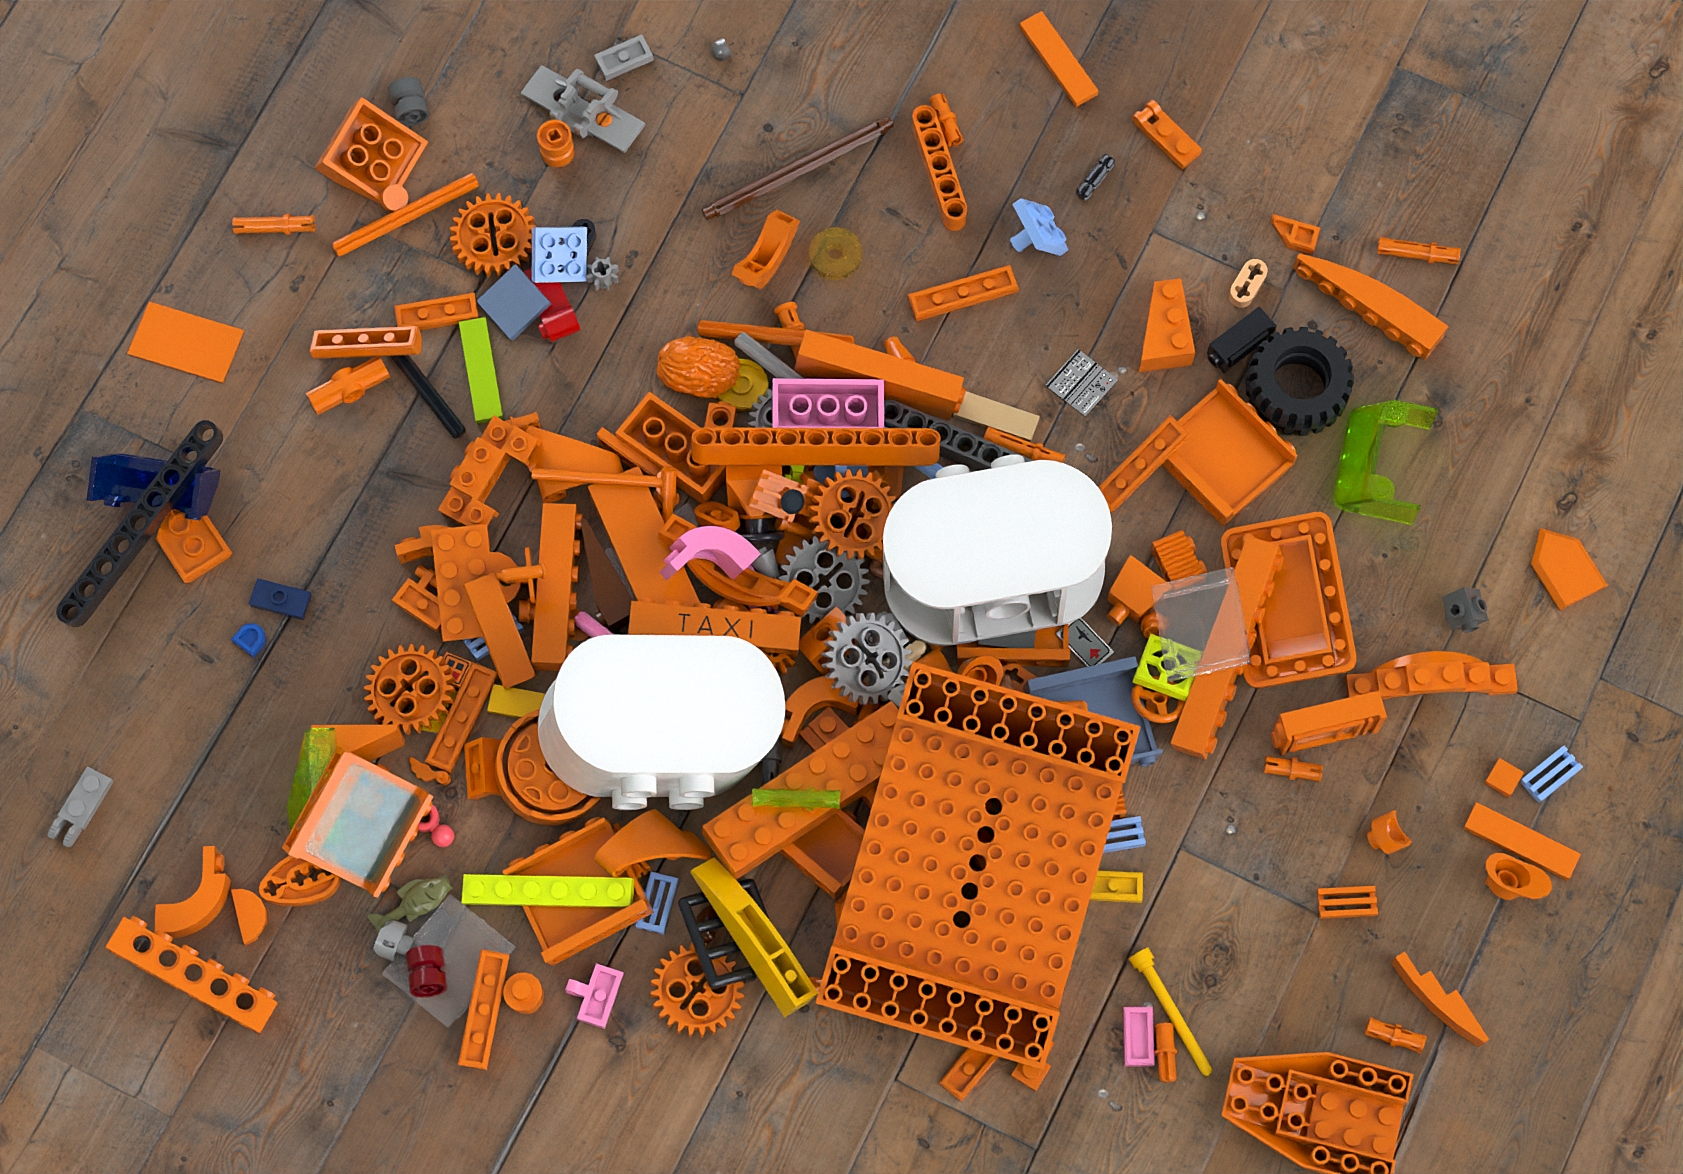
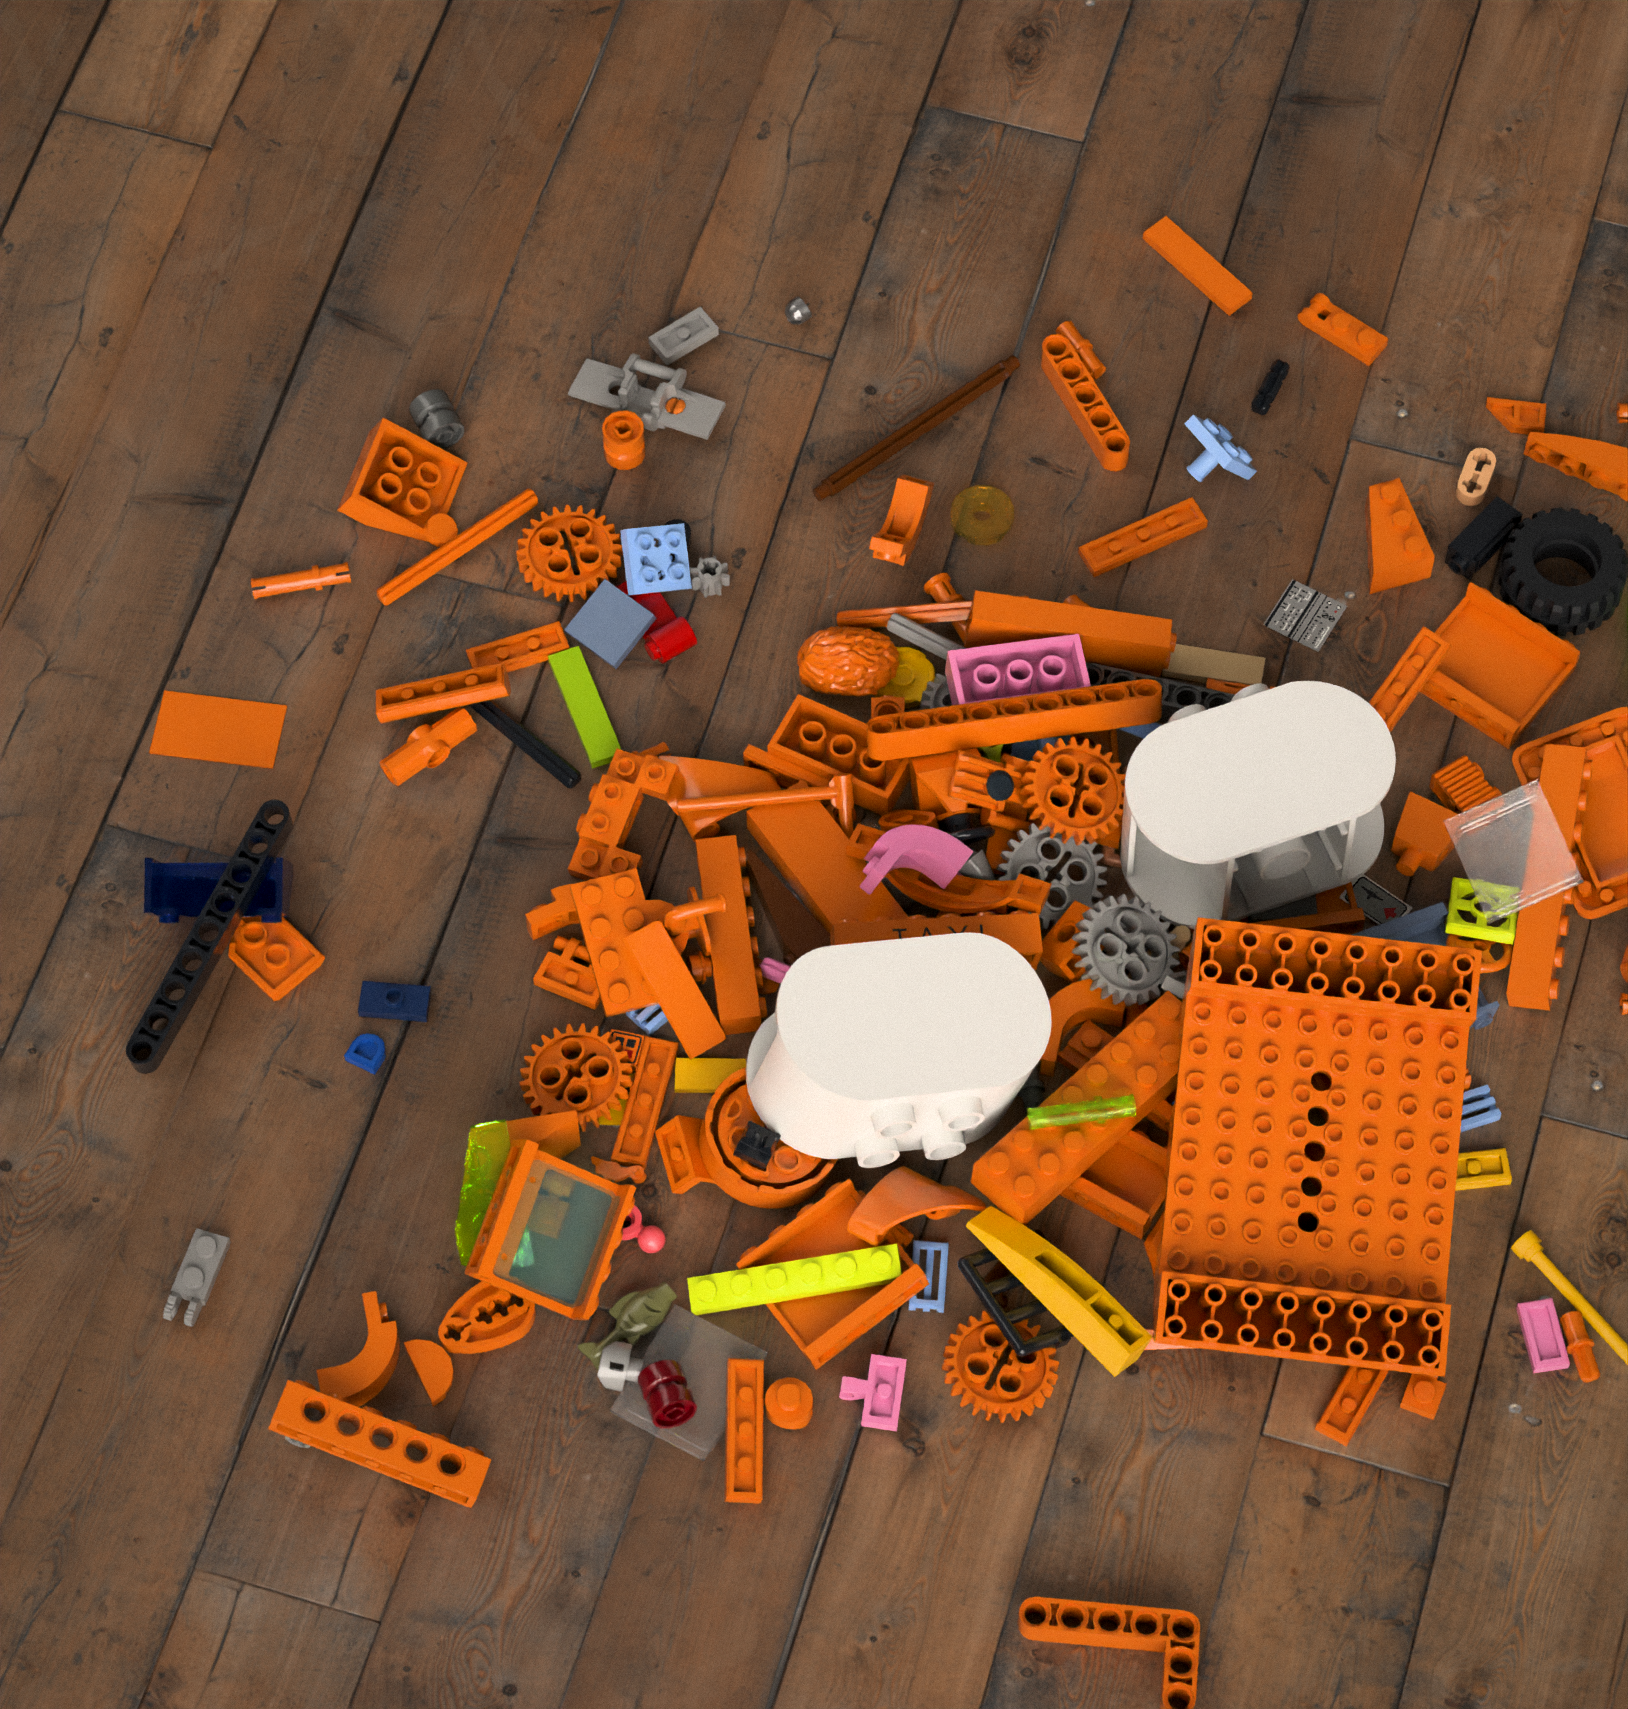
camera: 10 degrees left, 10 degrees down
orange plate [1141,611,1169,639] -> none
none -> black tile [733,1121,781,1170]

